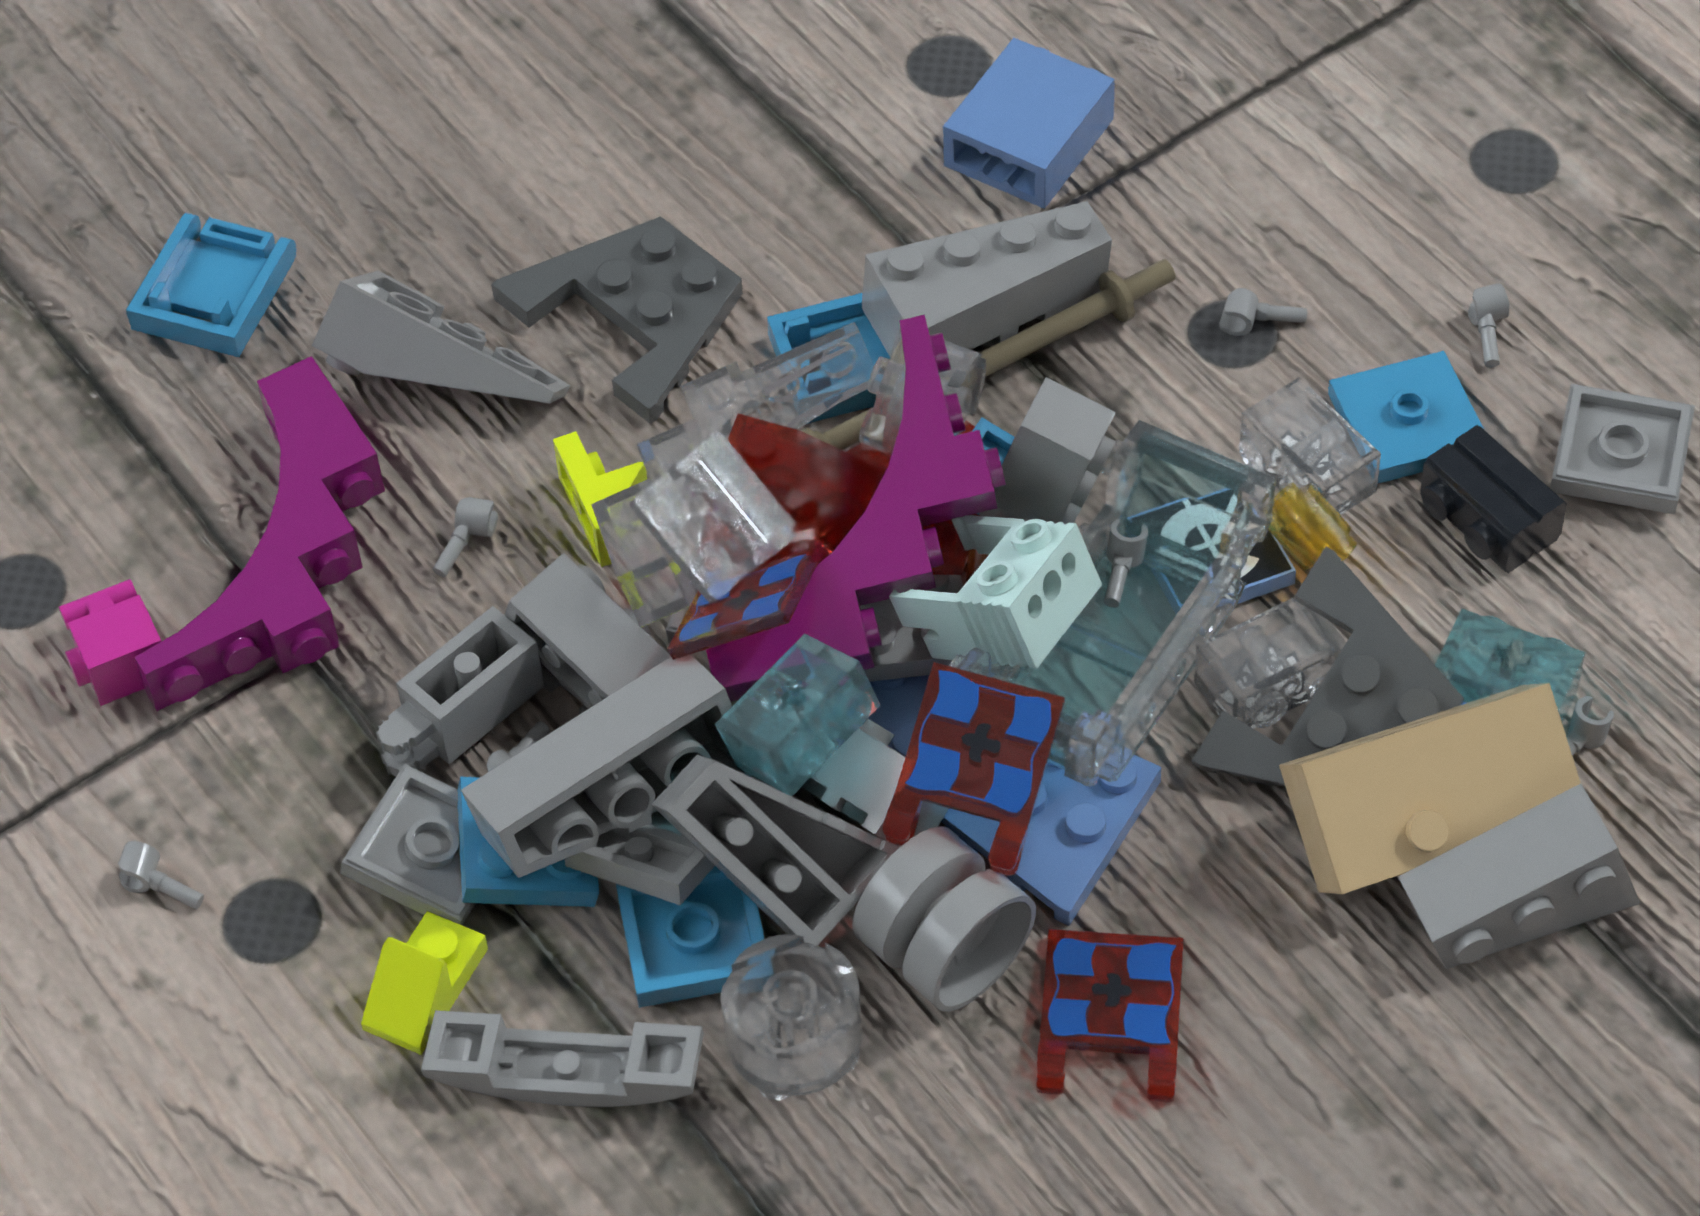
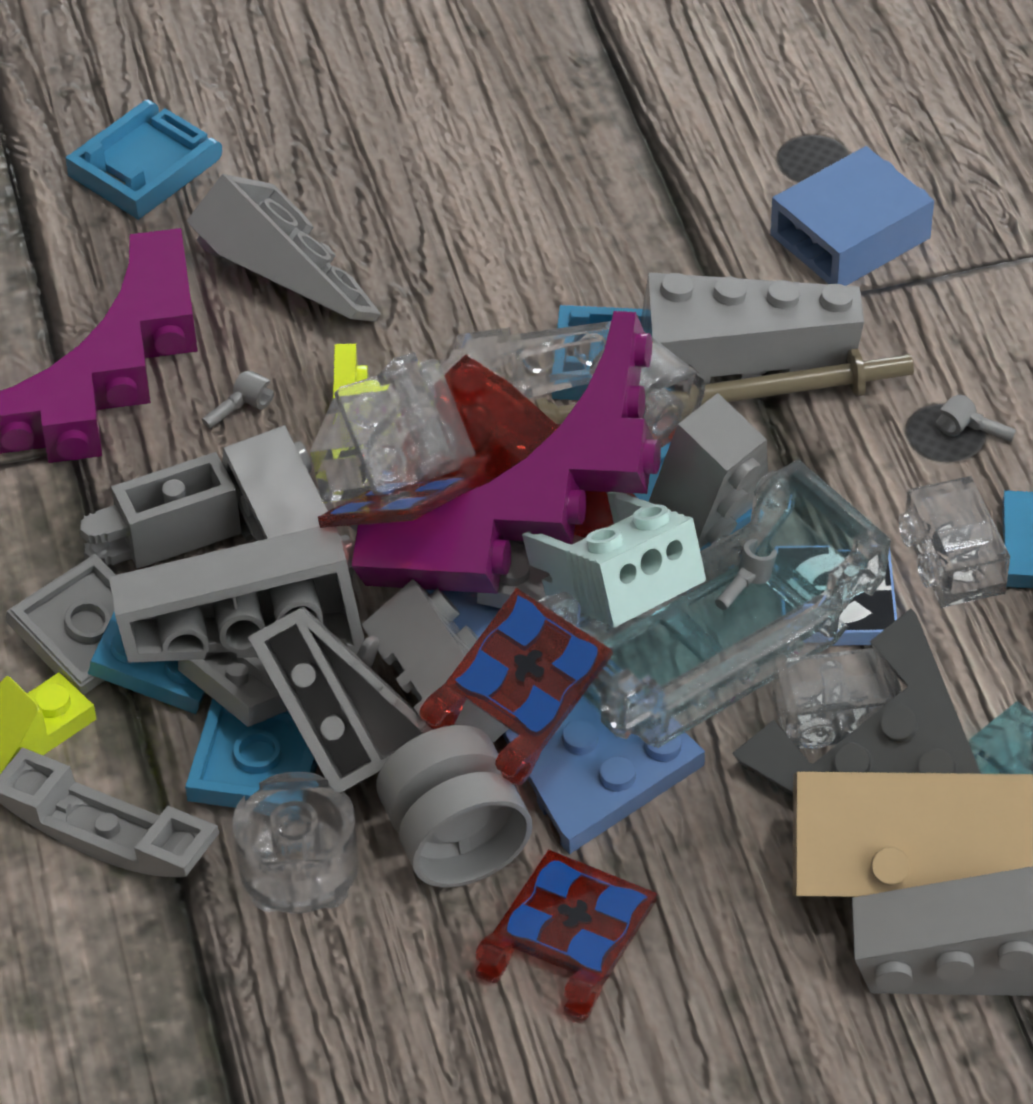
camera: 20 degrees right, 5 degrees down
dark grey wing [491,216,743,424] -> none
clear light blue brick [715,634,881,797] -> none
clear yellow brick [1264,482,1358,570] -> none

